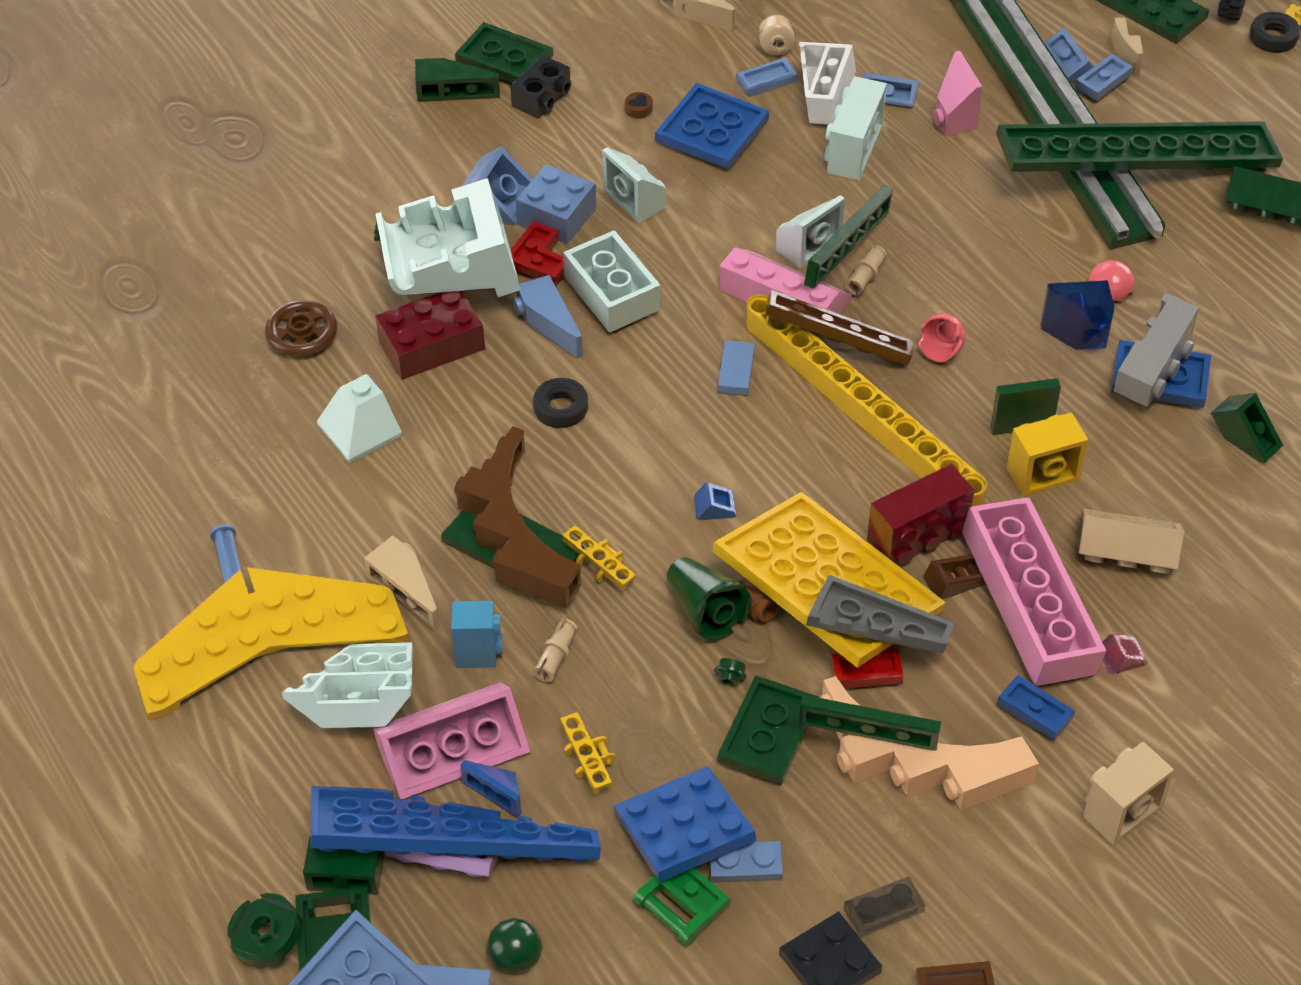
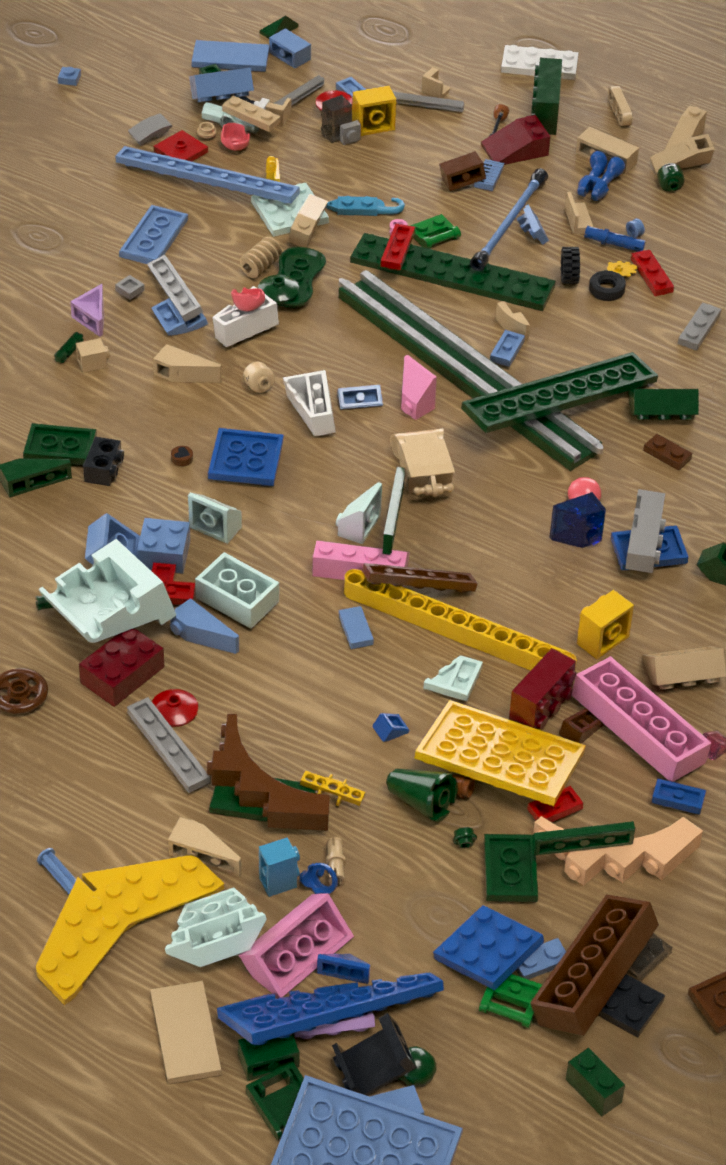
camera: 25 degrees left, 5 degrees down
dark green plate [228,893,303,967] -> none
light aqua slope [317,374,402,464] -> none
black tyre [533,378,588,428] -> none
yellow piece [560,712,616,794] -> none
medium blue tile [736,58,797,97] -> none
dark grey wing [806,575,955,654] -> none
light aqua brick [824,76,887,181] -> none
tan pin [845,245,887,295] -> none
coral hair [918,313,965,363] -> none
dark green tile [990,378,1061,435] -> none
medium blue plate [1045,28,1094,84] -> none
none -> light grey plate [127,697,210,793]
none -> tan tile [150,981,222,1084]
none -> red dish [152,689,198,727]
none -> blue piece [300,863,338,894]
none -> black panel [332,1013,417,1096]
none -> tan piece [390,428,455,497]
none -> light aqua wing [424,655,483,701]
none -> reddish brown brick [530,894,659,1036]
none -> reddish brown plate [643,434,692,471]

